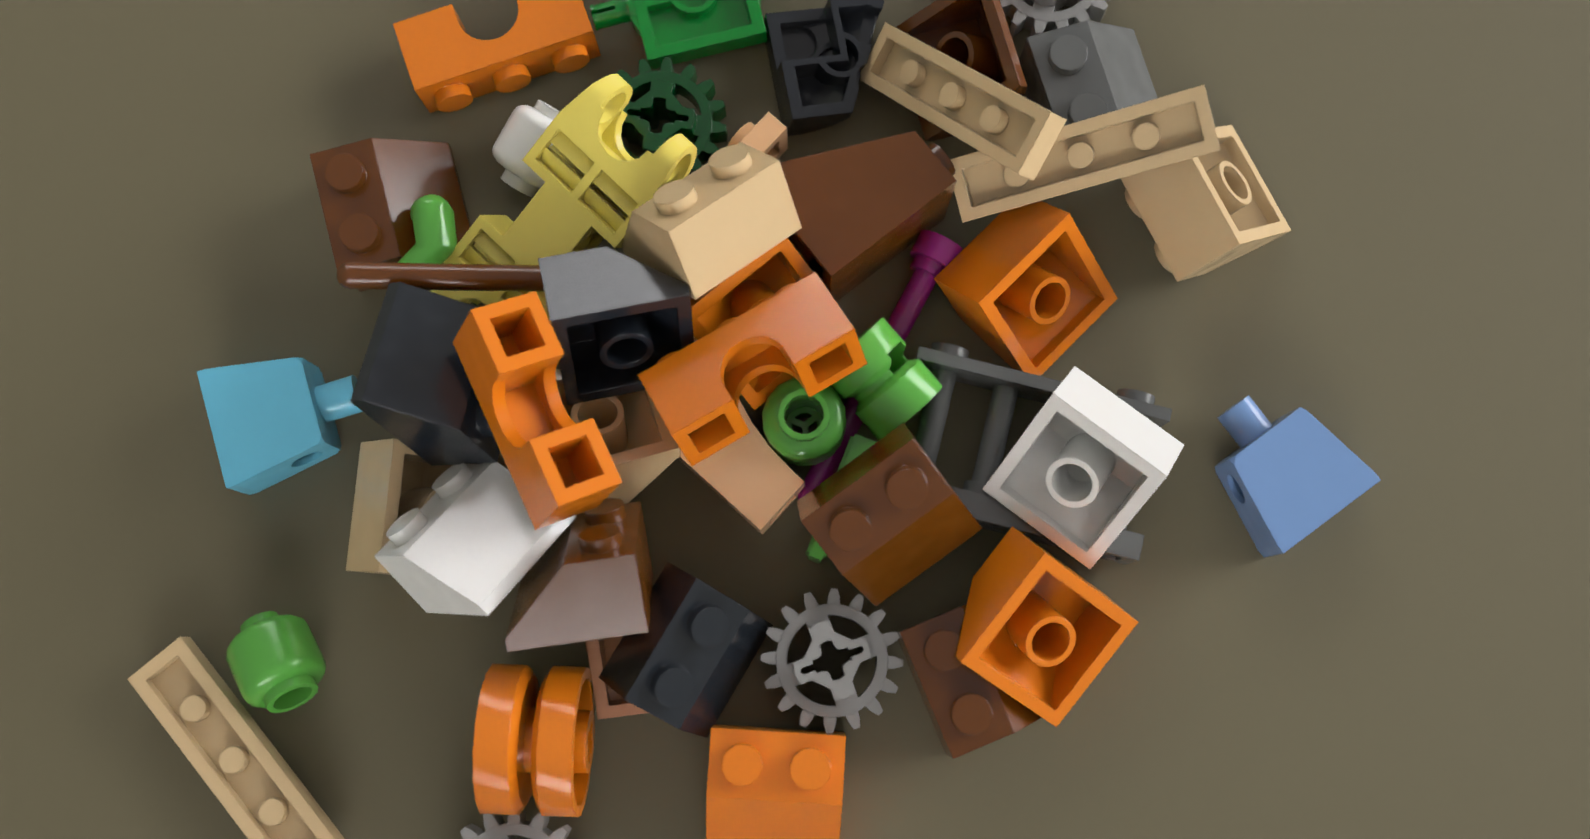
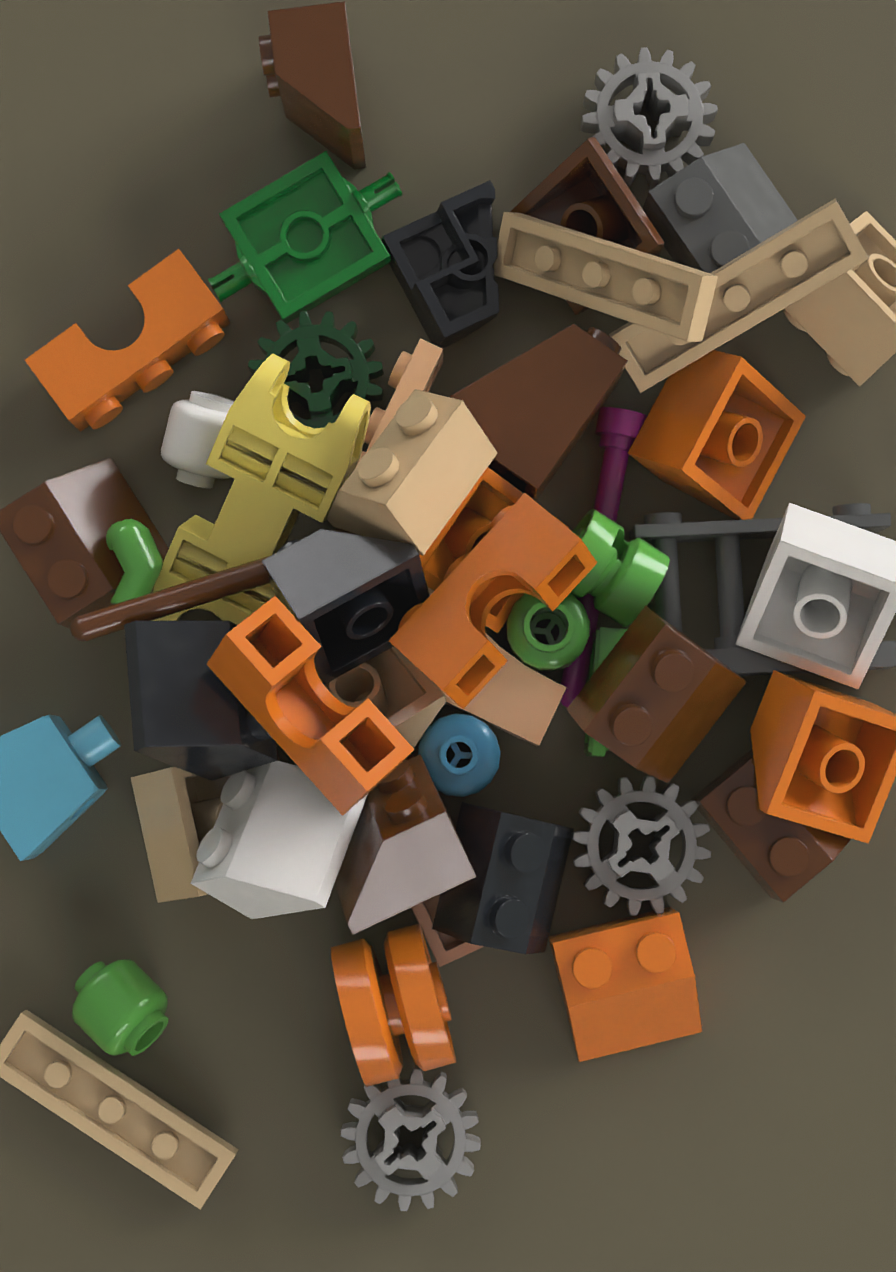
camera: 20 degrees left, 5 degrees up
none -> dark azure head [418,713,501,797]

